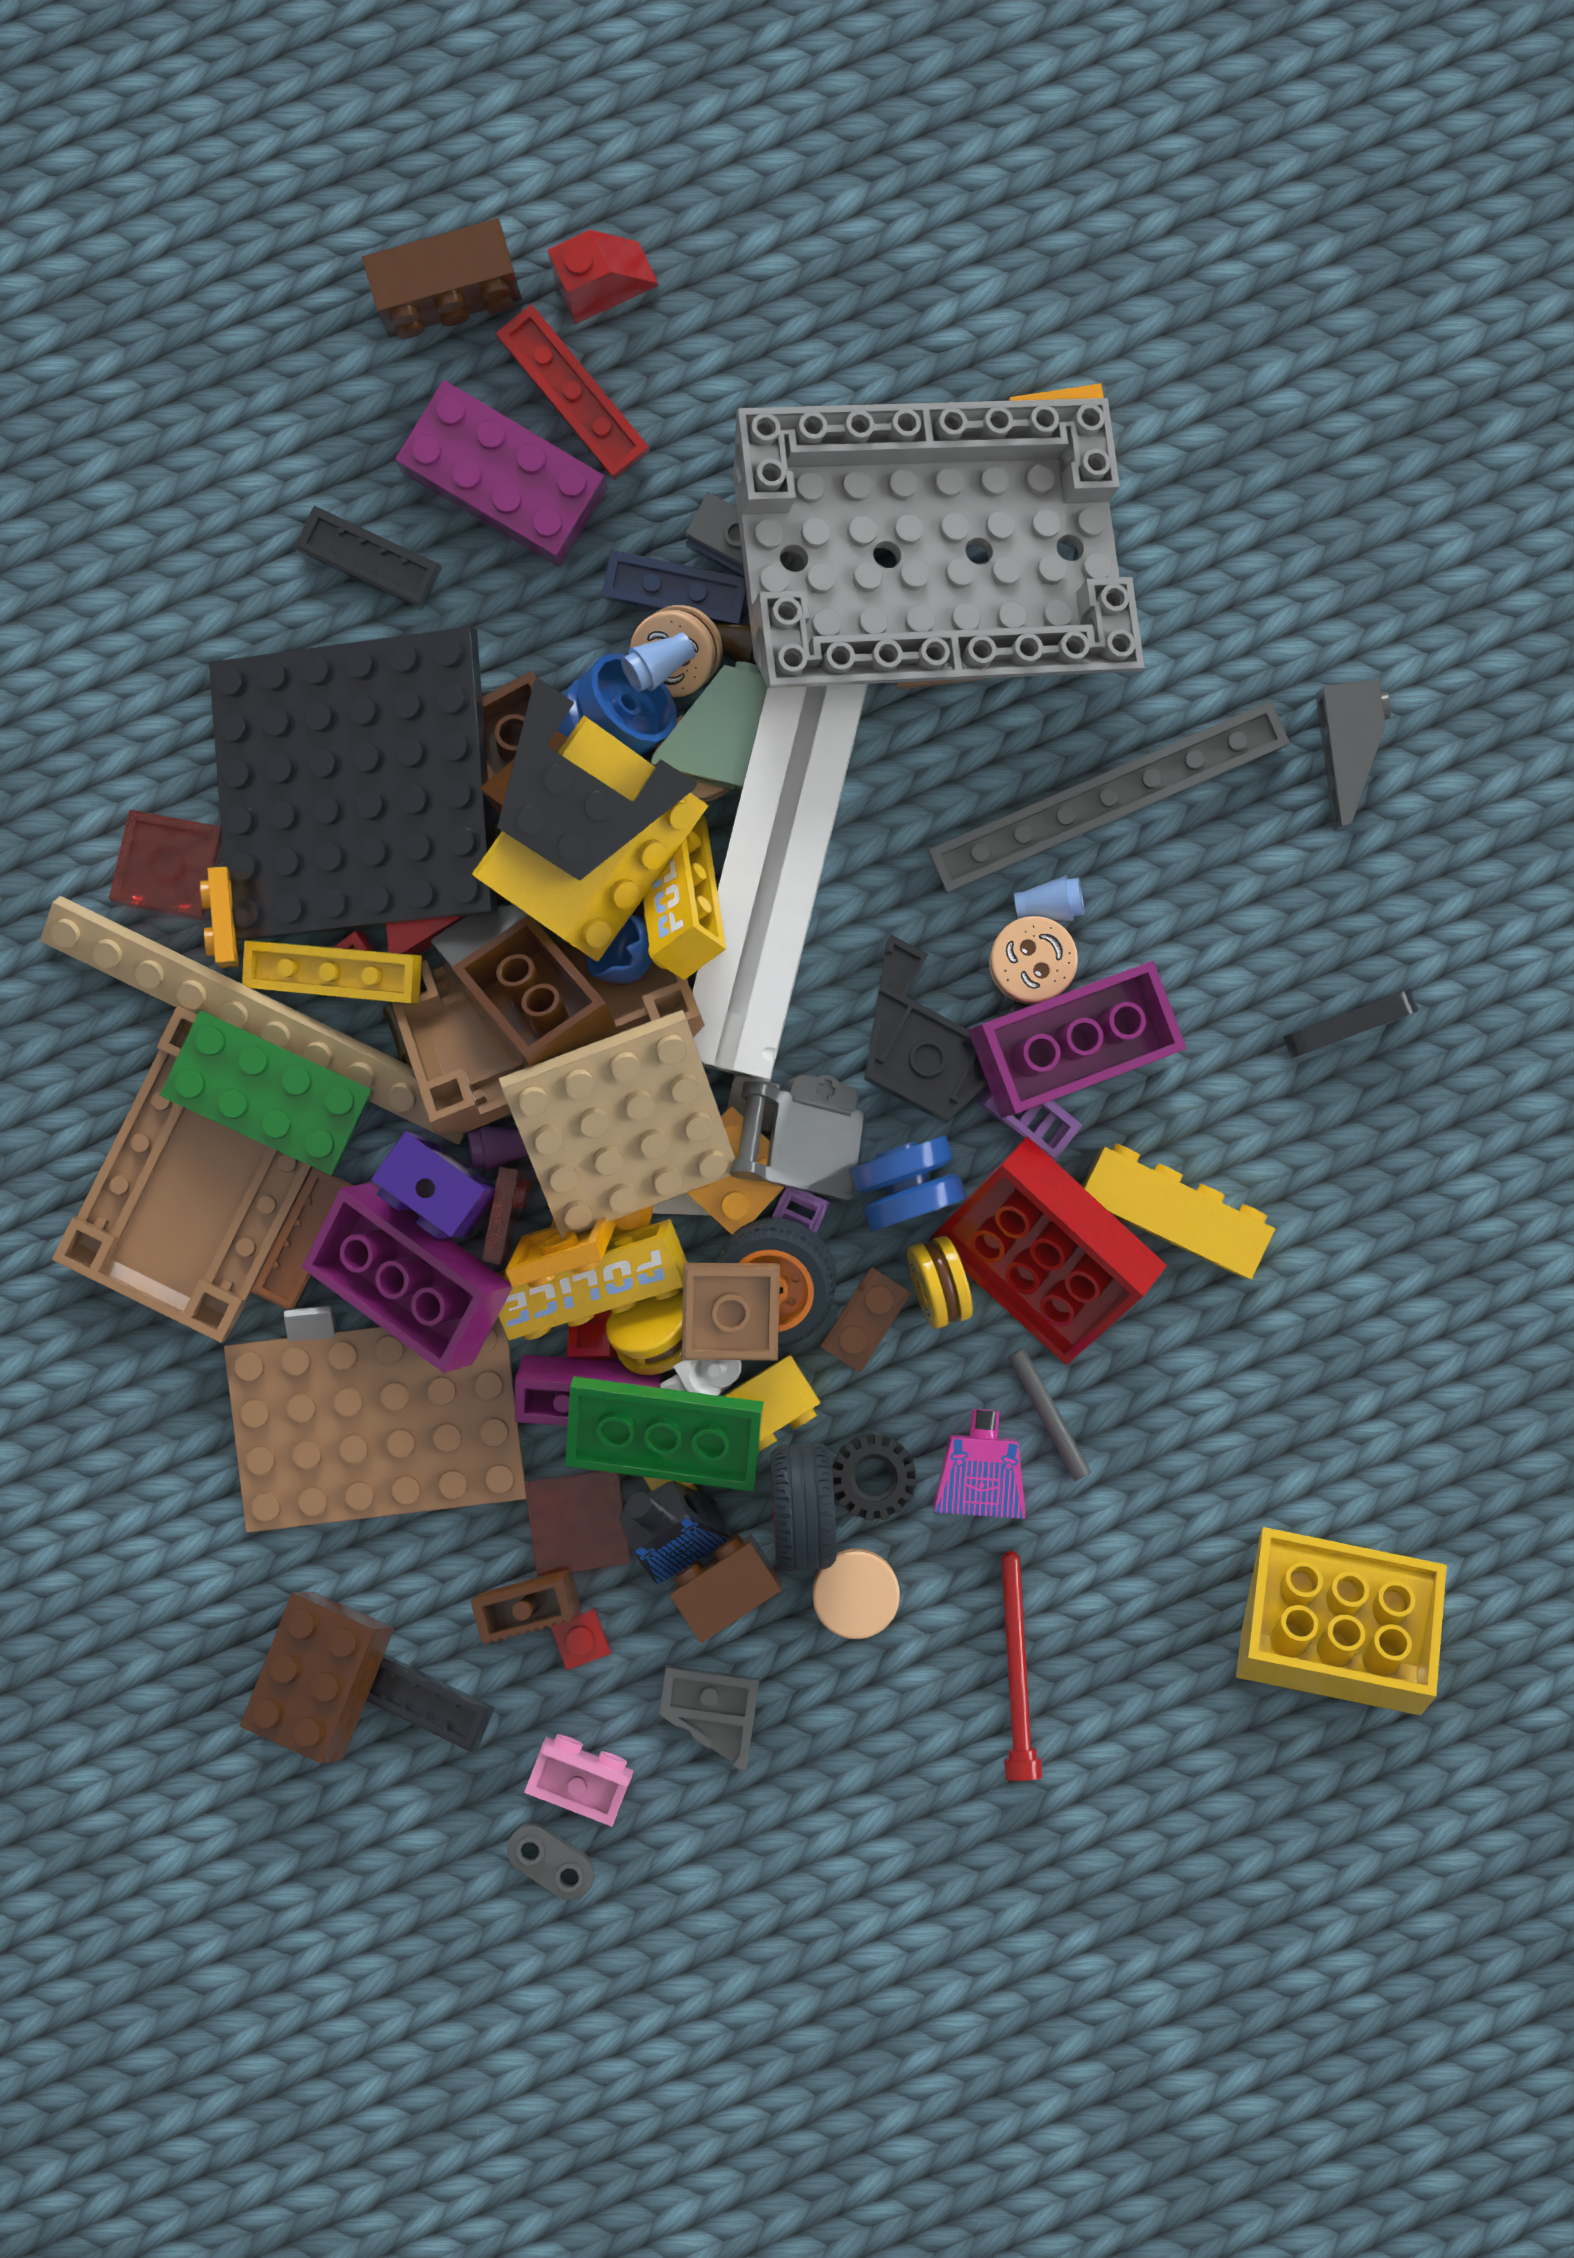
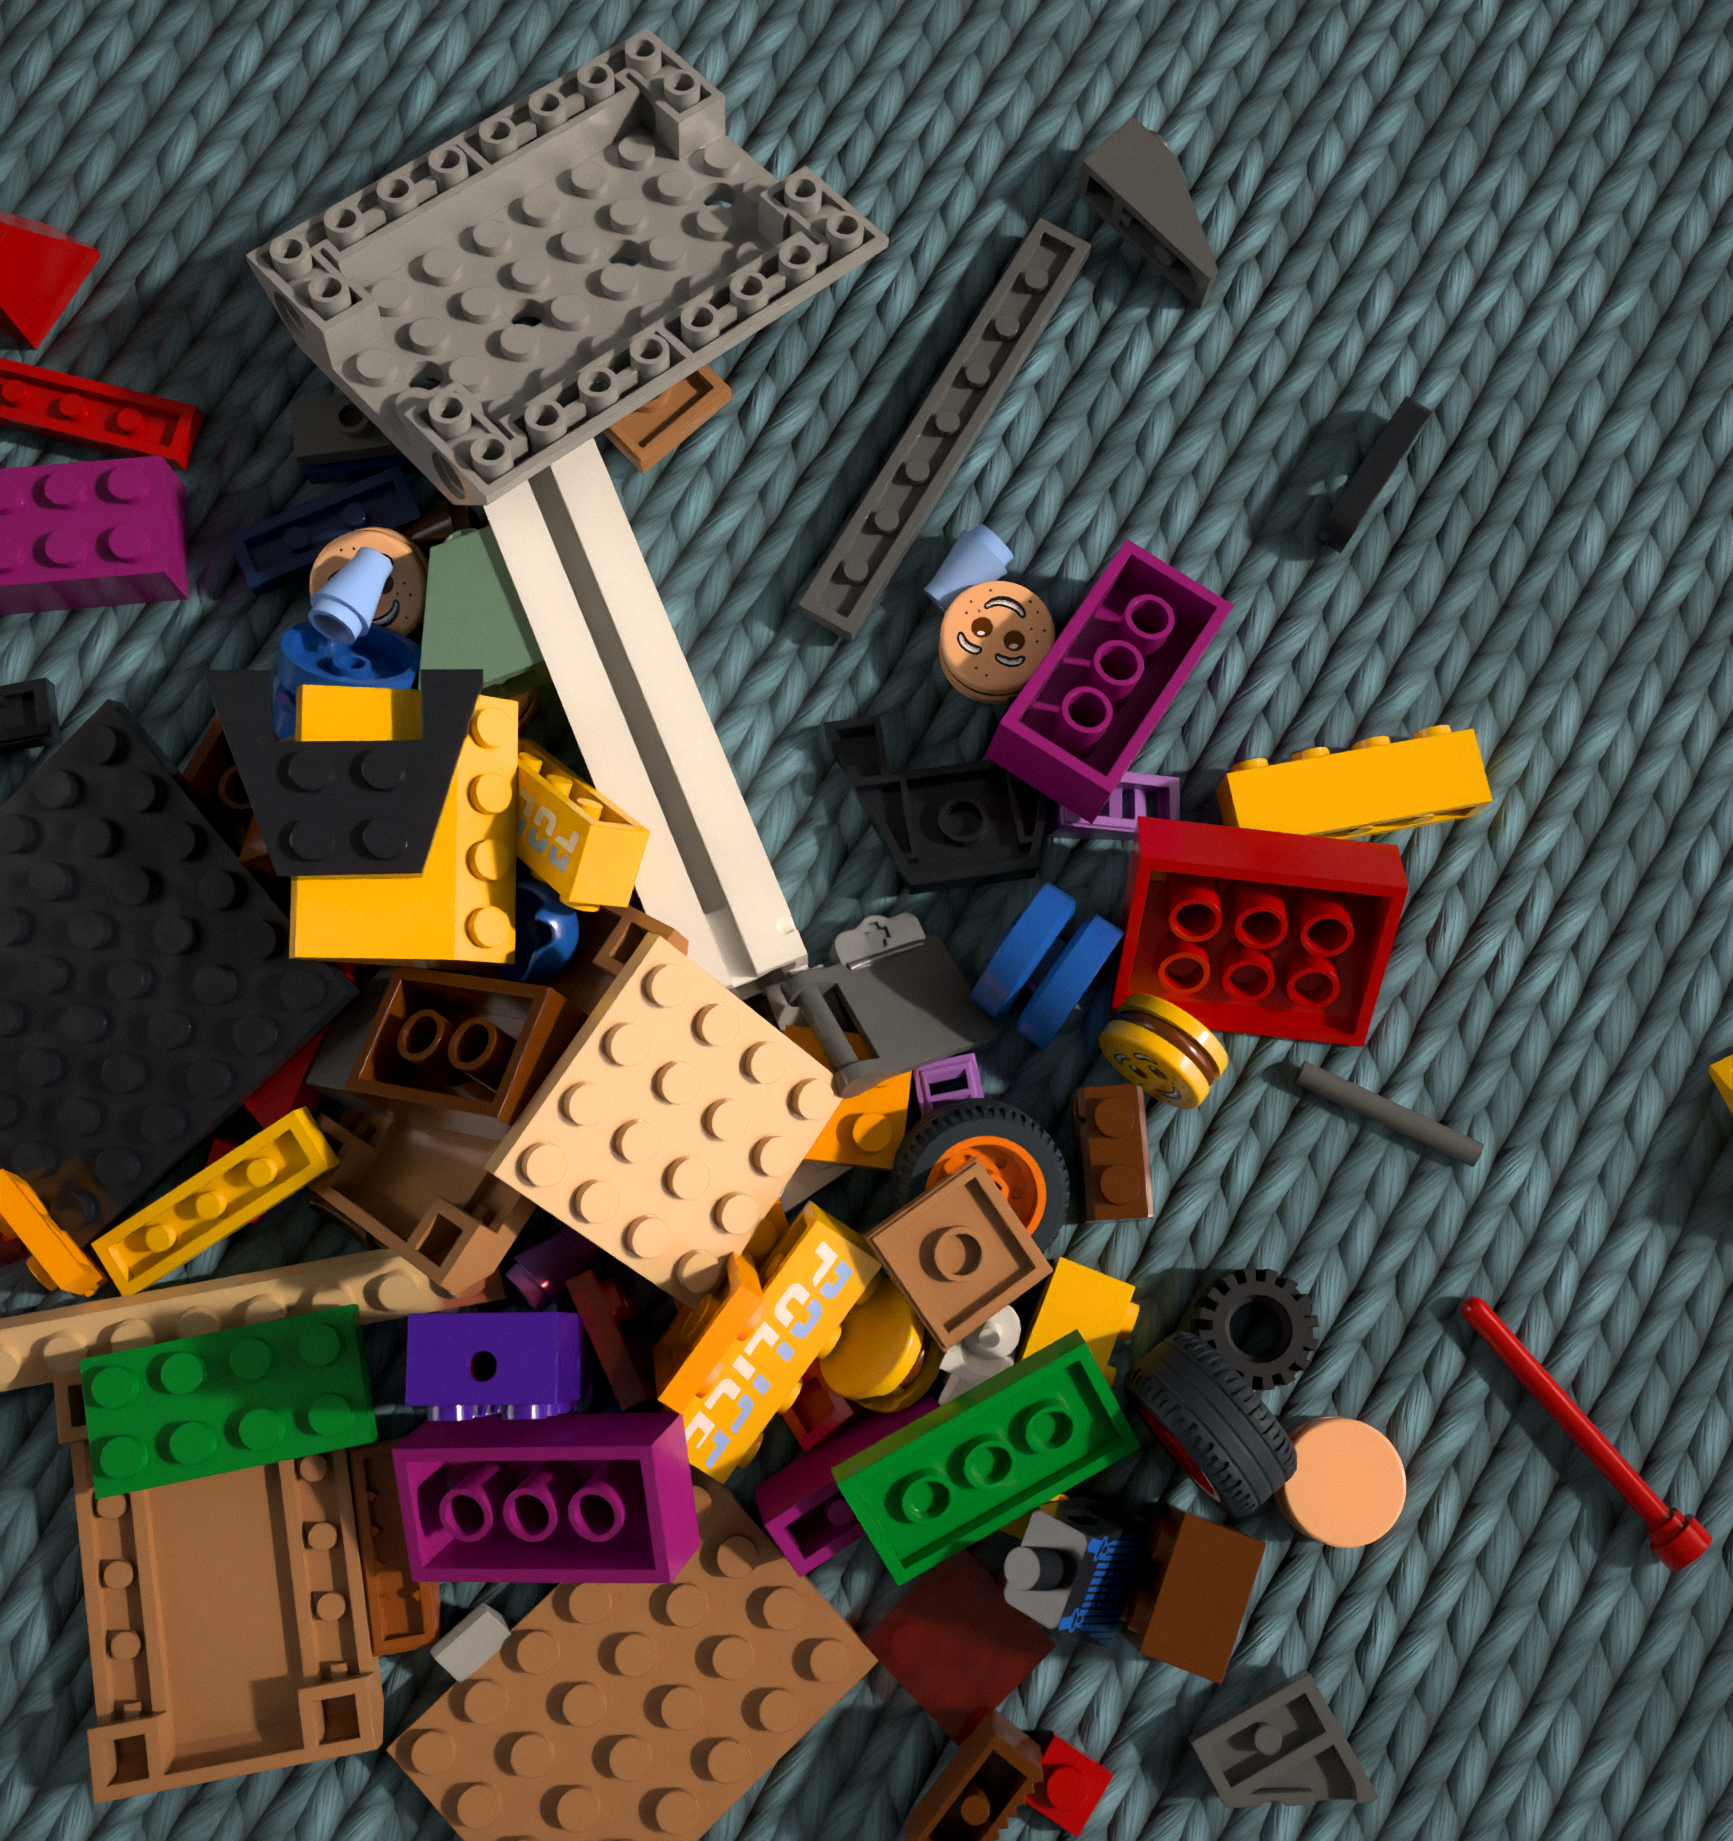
camera: 40 degrees left, 10 degrees down
torso [933,1409,1025,1519] -> none

